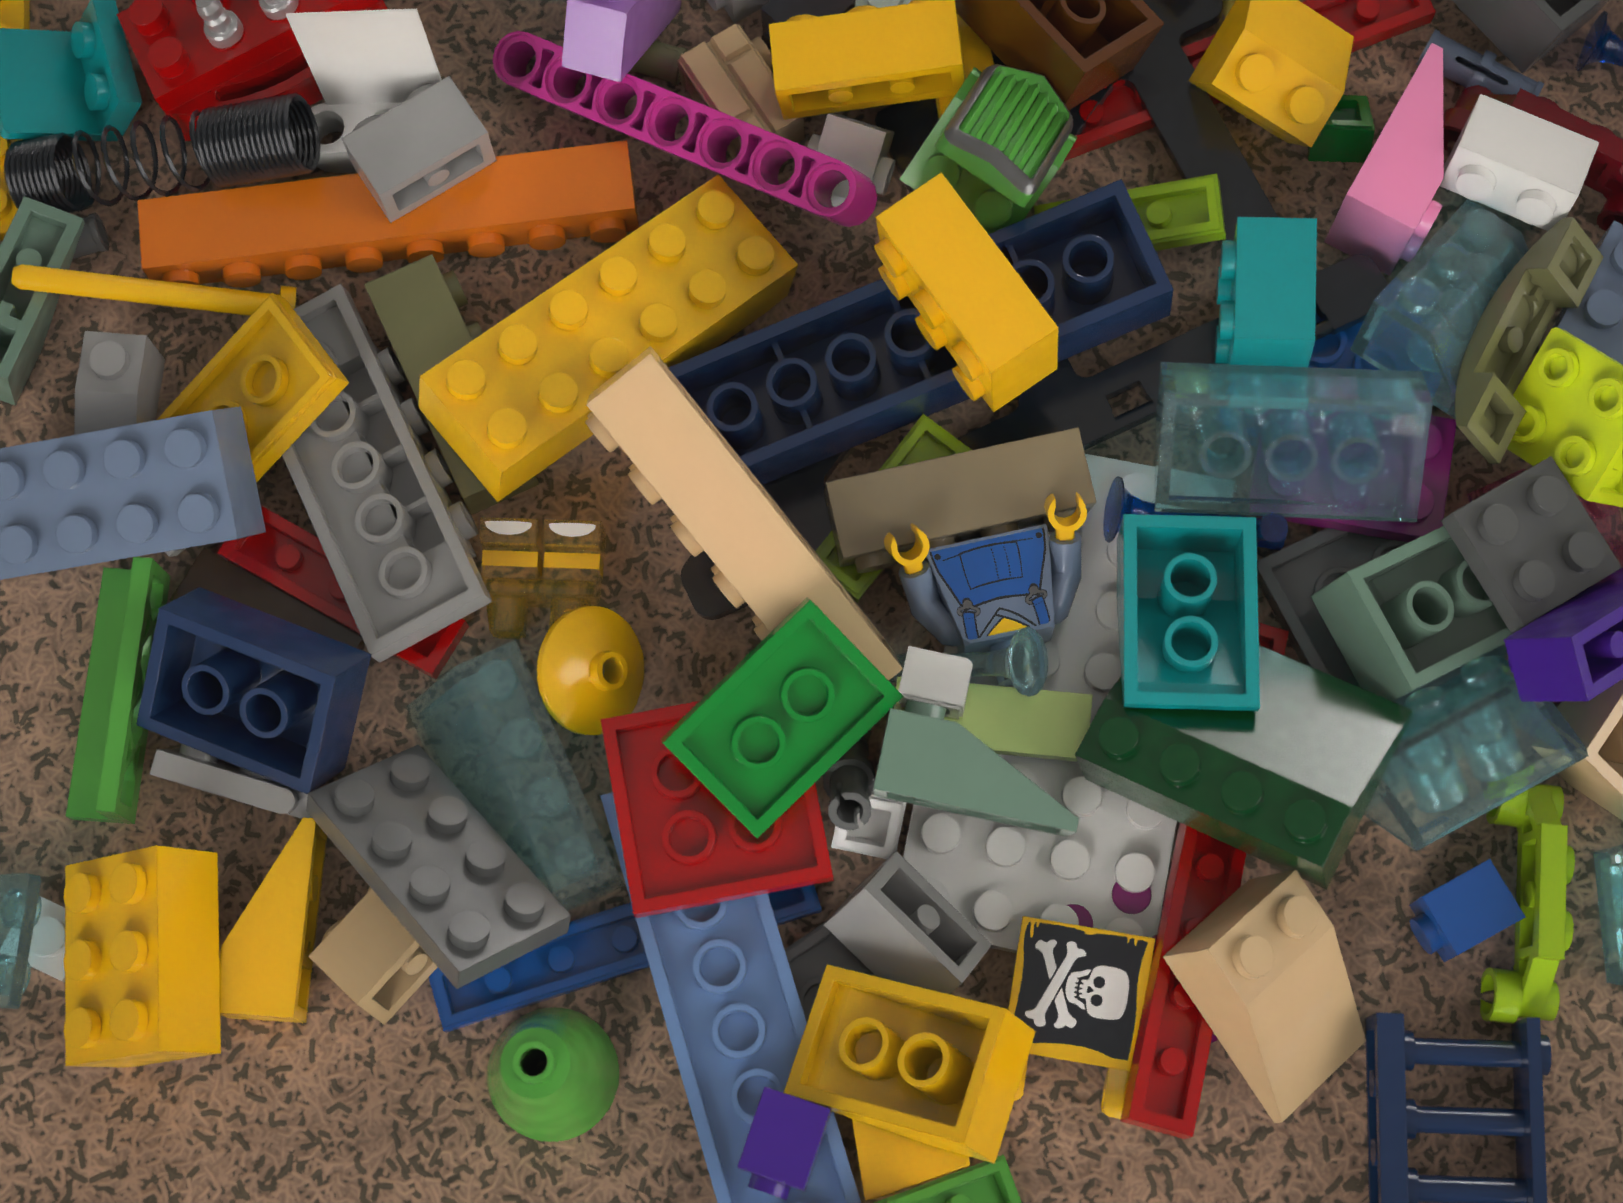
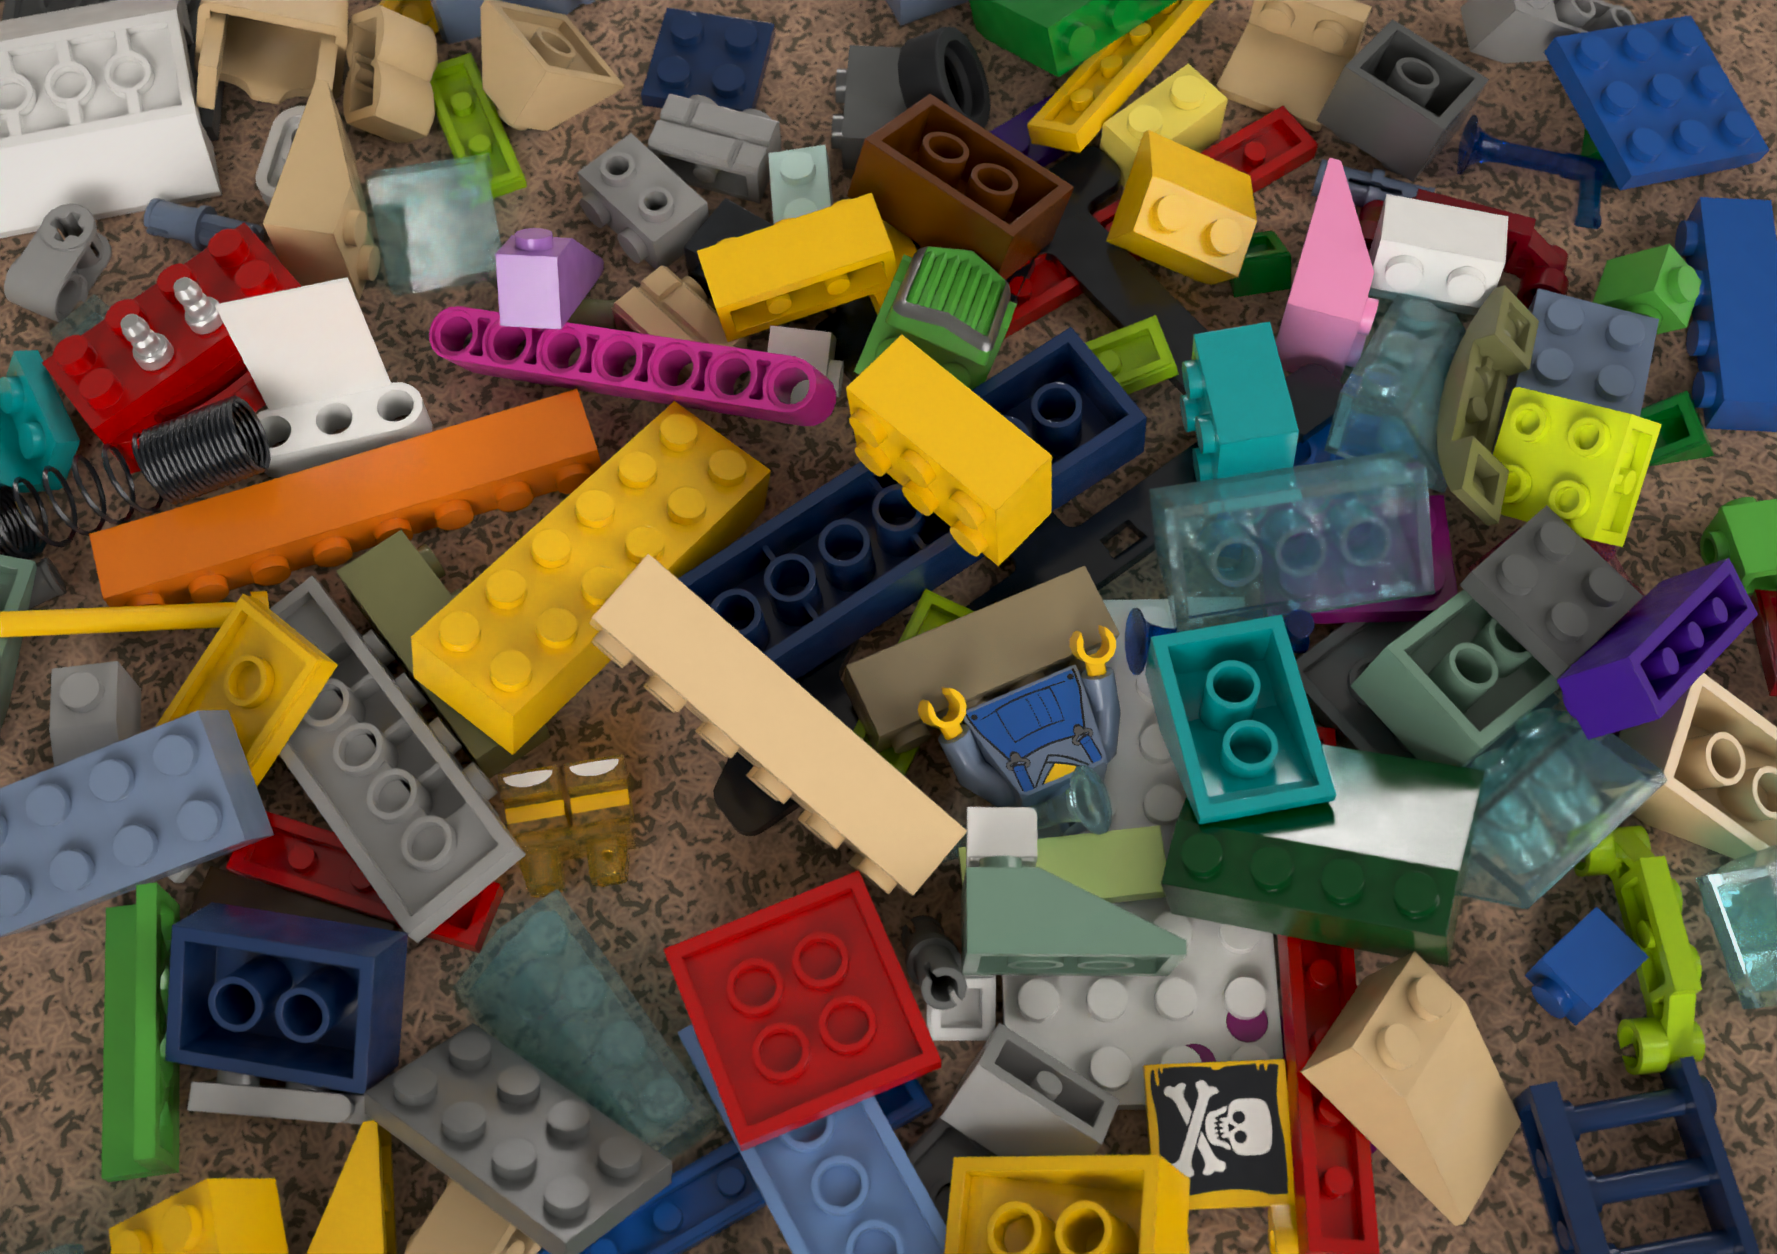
camera: 15 degrees left, 10 degrees down
light grey brick [341,76,497,223] -> none
yellow dish [537,606,644,735] -> none
green plate [661,597,904,838] -> none

